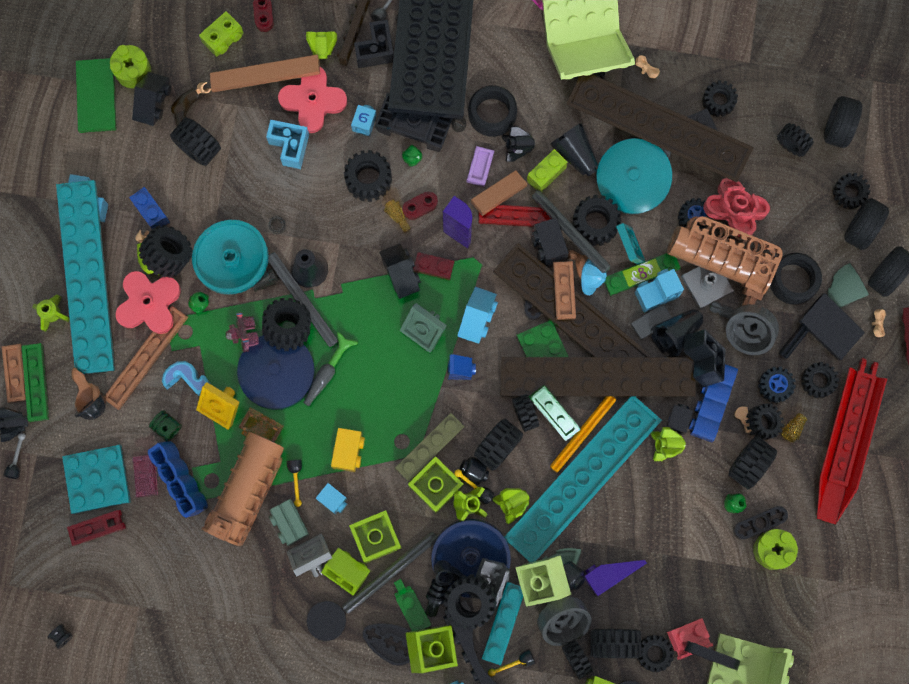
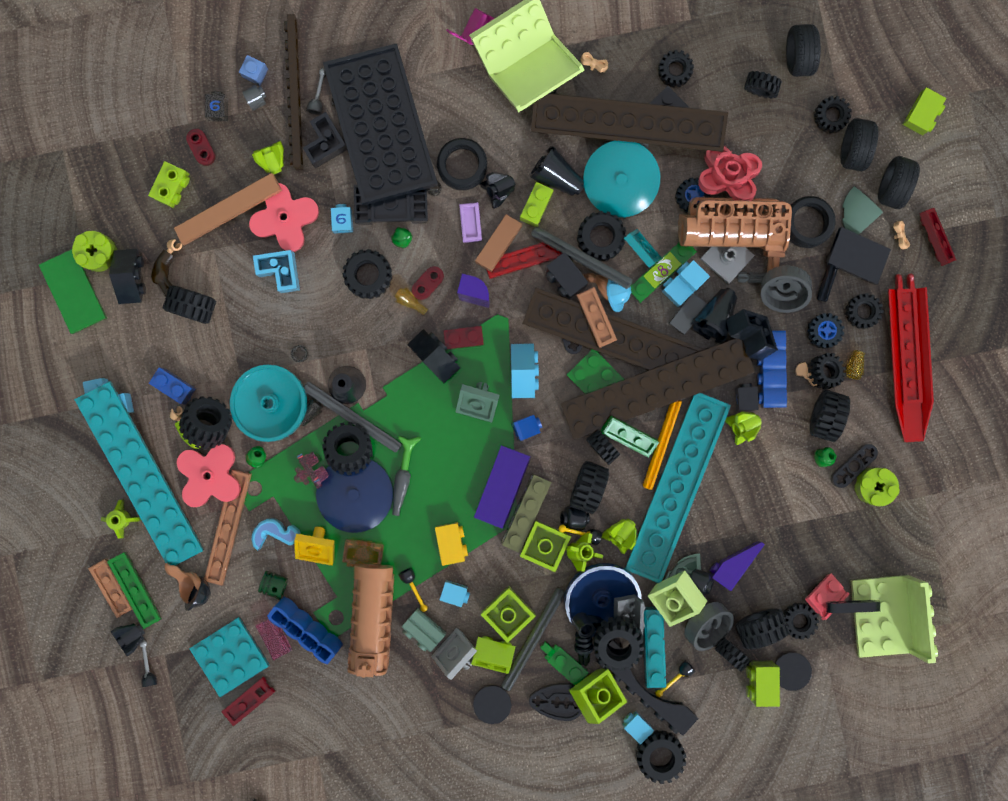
camera: 20 degrees left, 10 degrees up
none -> dark purple brick [474,445,531,529]

